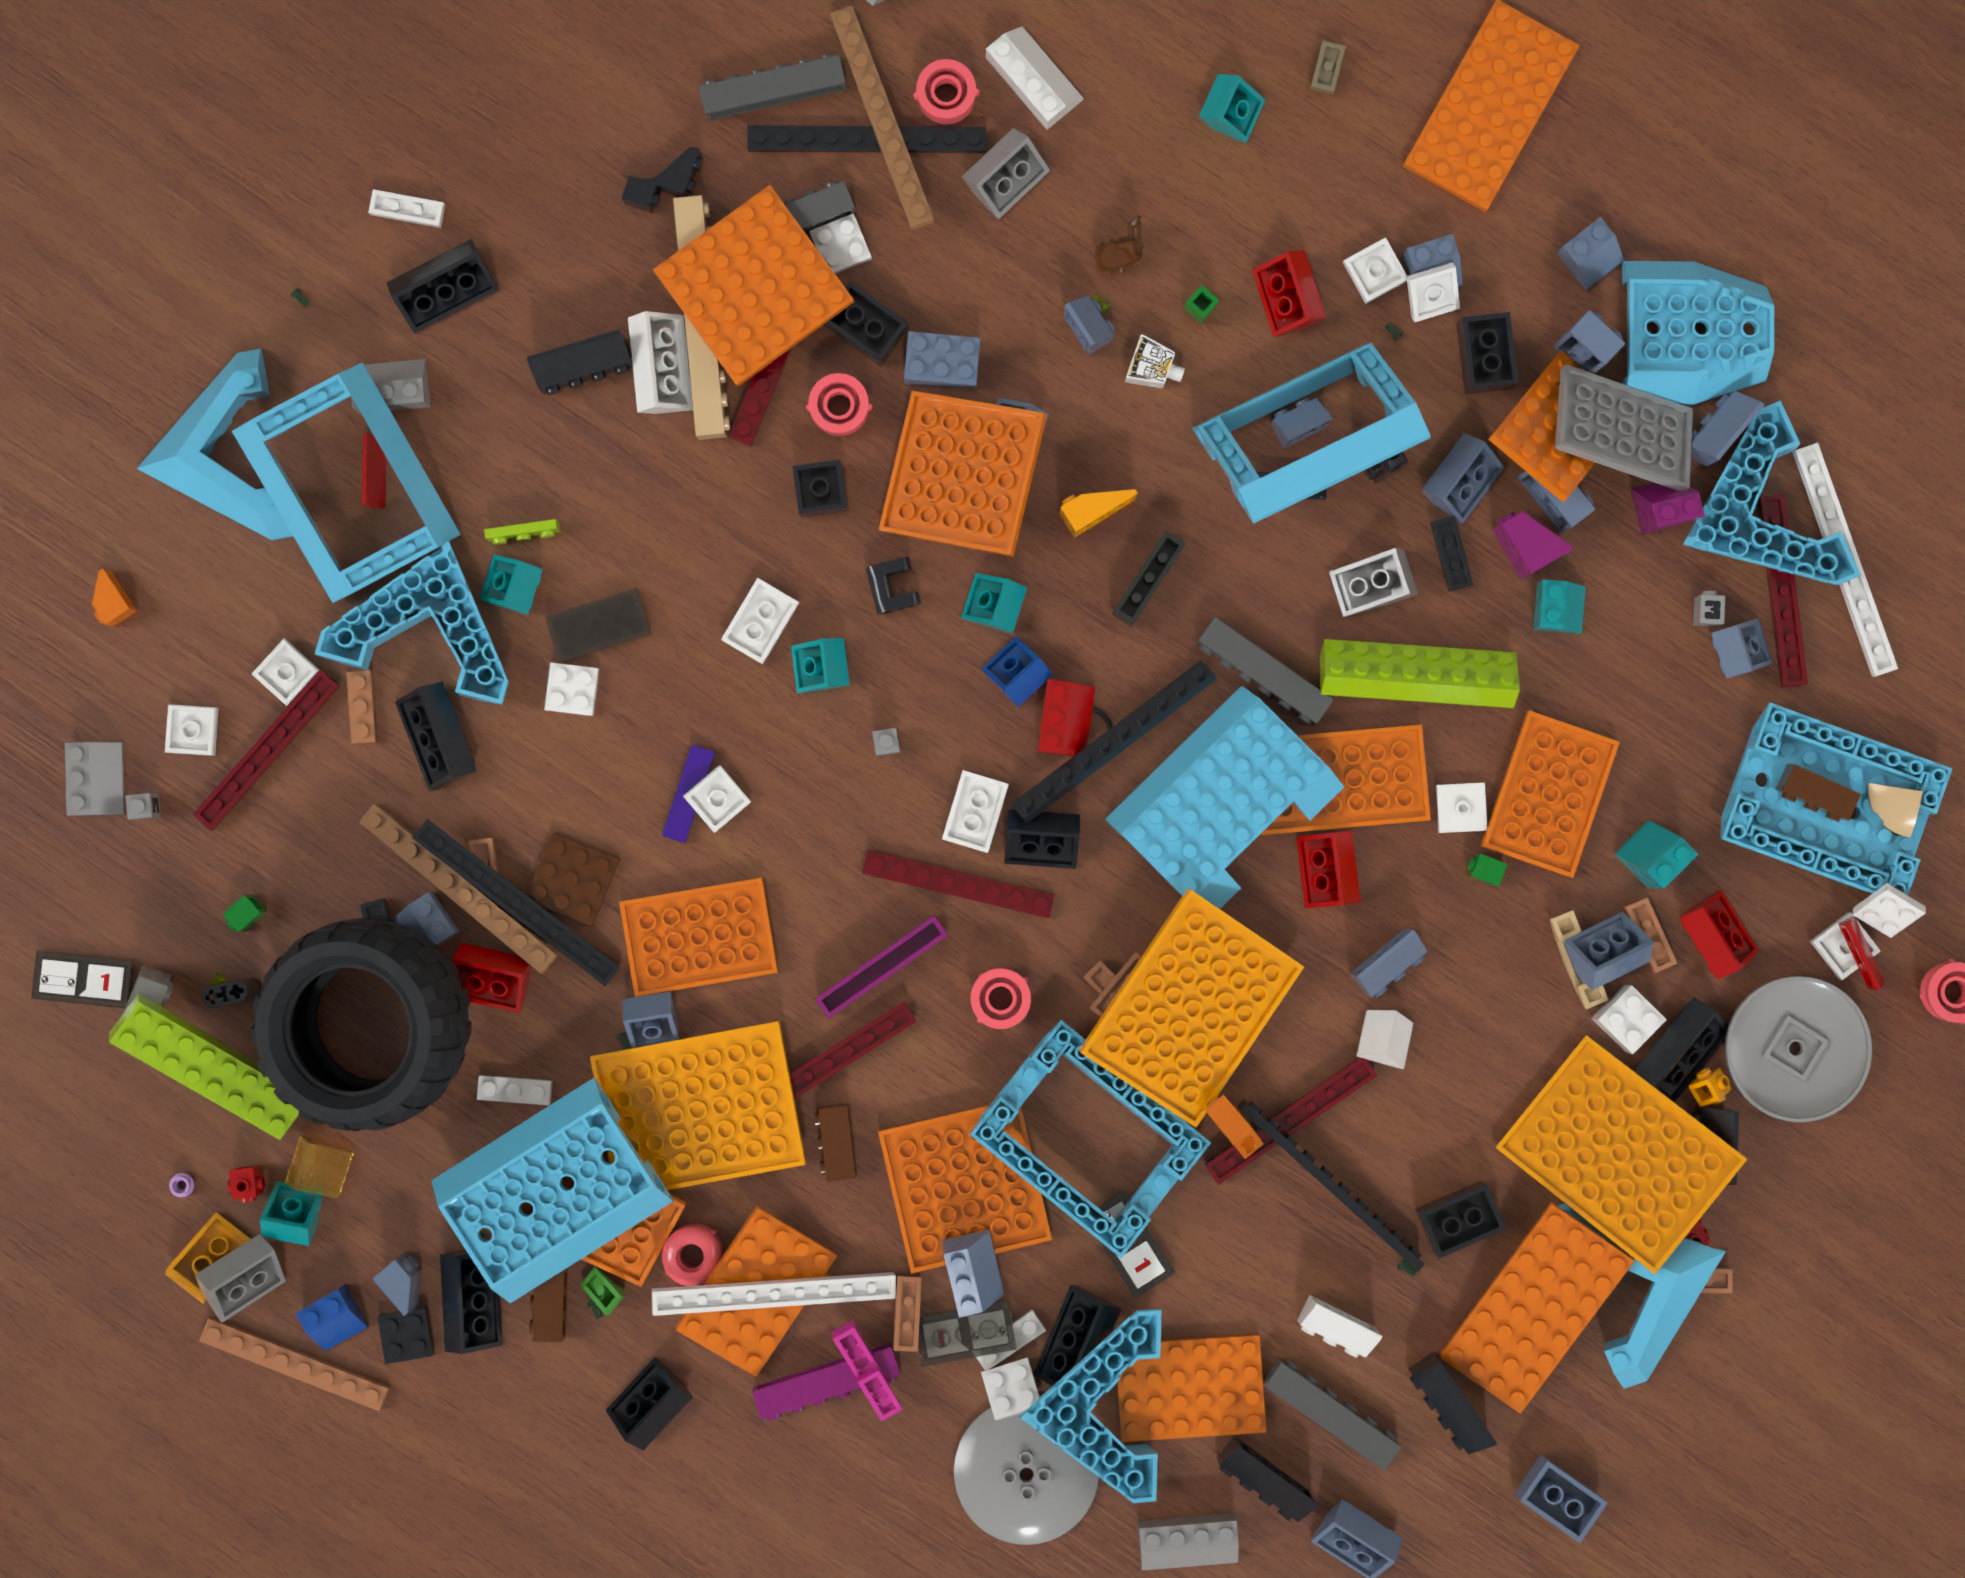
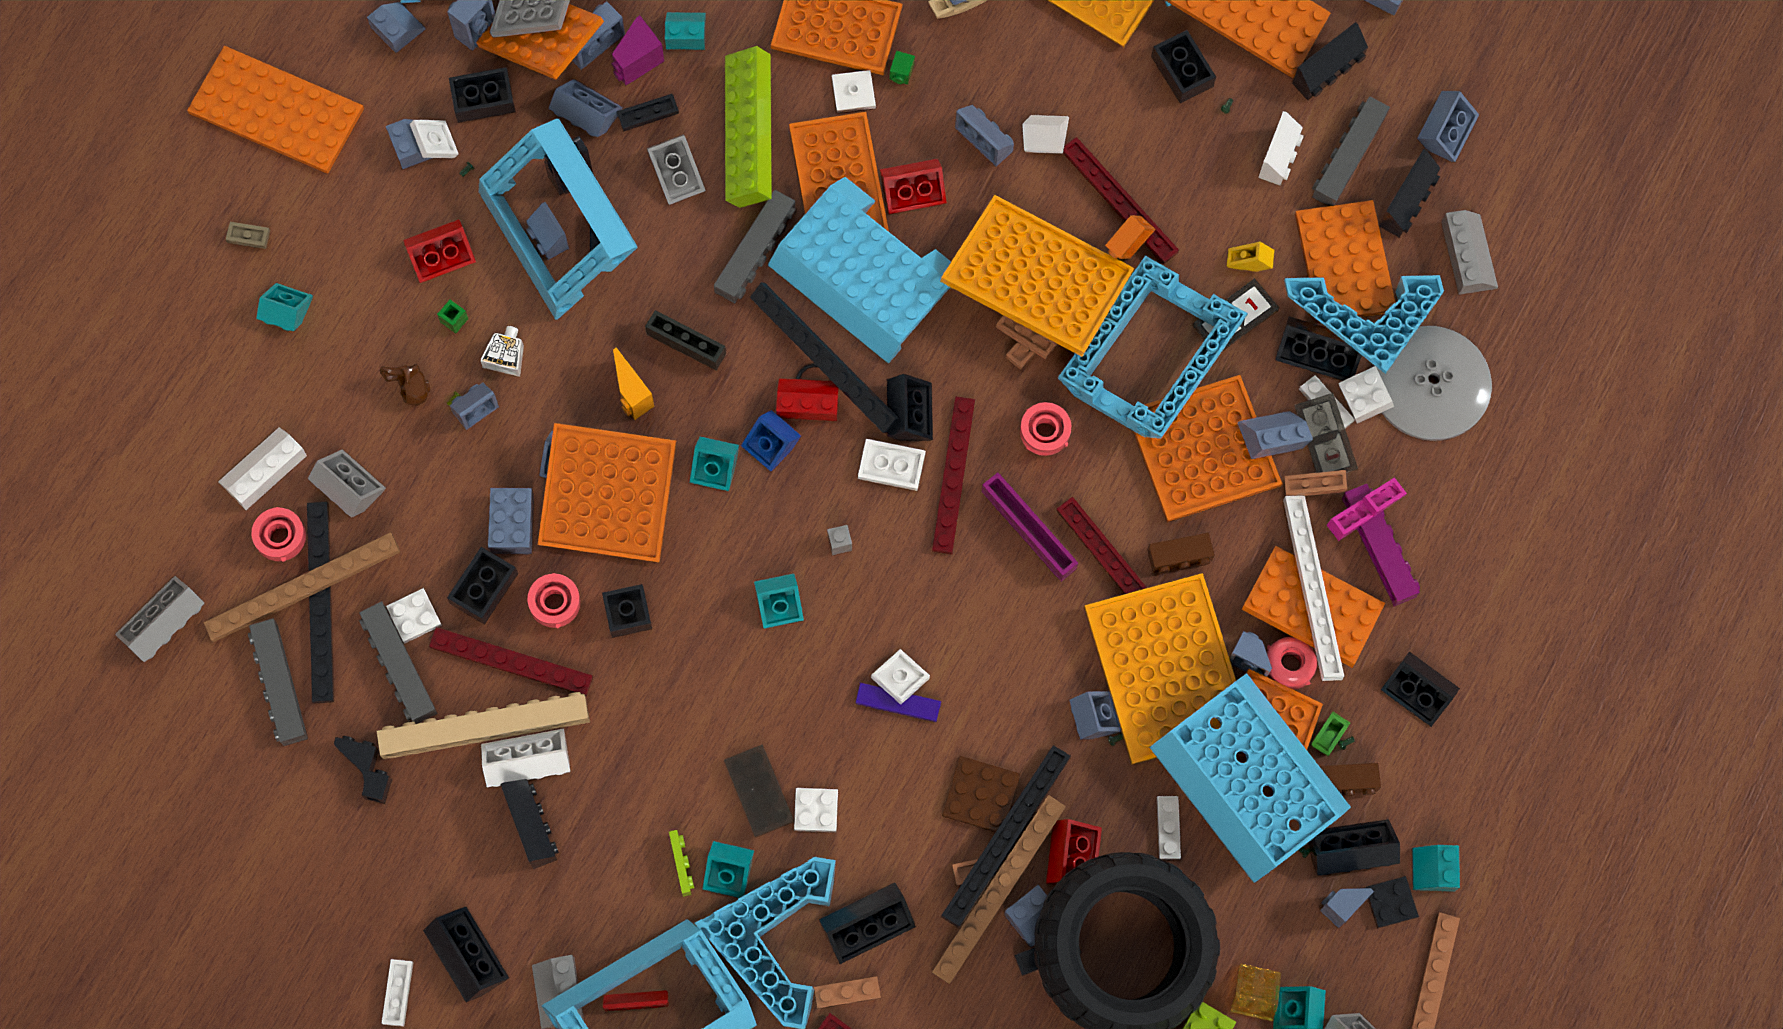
camera: 95 degrees left, 15 degrees down
blue slope [295,1284,369,1351] -> none
orange plate [619,878,778,997] -> none
orange plate [653,185,855,387] -> none
white plate [721,578,799,664] -> none
black connector [865,557,921,615] -> none
black plate [1237,1100,1425,1272] -> none
white plate [1342,237,1407,304] -> none
none -> yellow slope [1227,242,1275,272]
none -> sand blue slope [1229,631,1272,677]
none -> teal slope [1412,845,1460,892]

